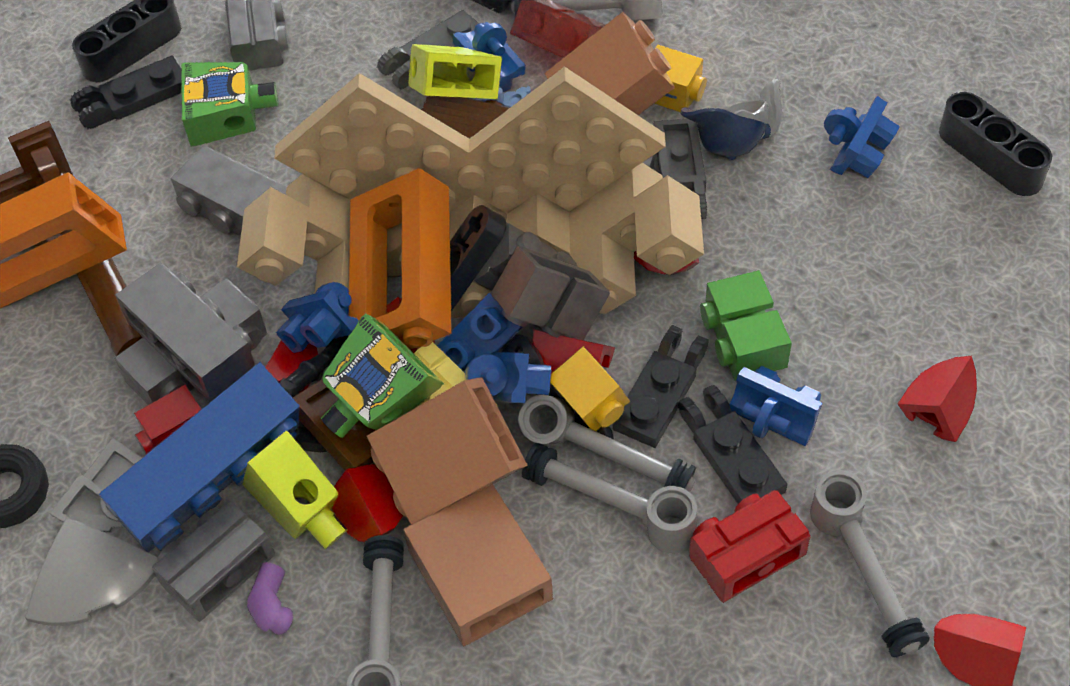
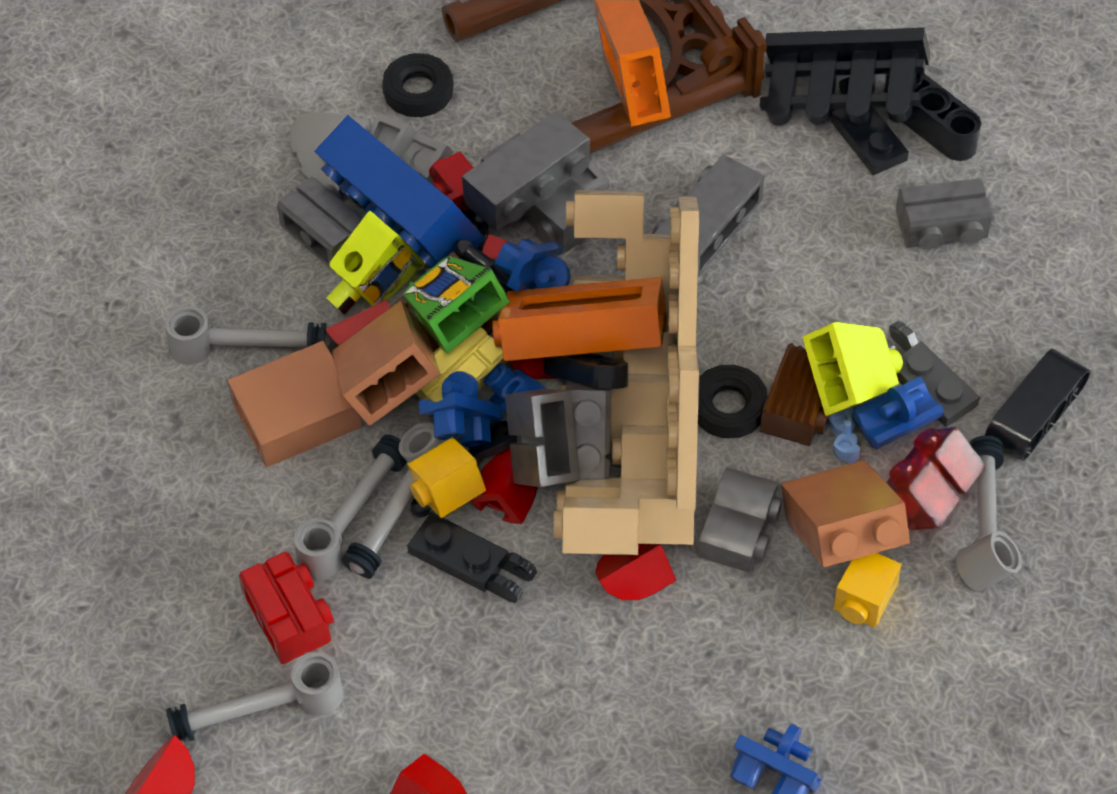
camera: 90 degrees right, 0 degrees up
bright green torso [182,62,278,146] -> none
medium lavender arm [247,562,293,635] -> none
dark grey hinge [653,119,707,219] -> none
black hinge [678,385,788,504] -> none
dark blue hair [681,78,782,160] -> none
bright green piece [700,270,792,381] -> none
blue hips [729,366,823,446] -> none
none -> black fence [759,27,930,125]

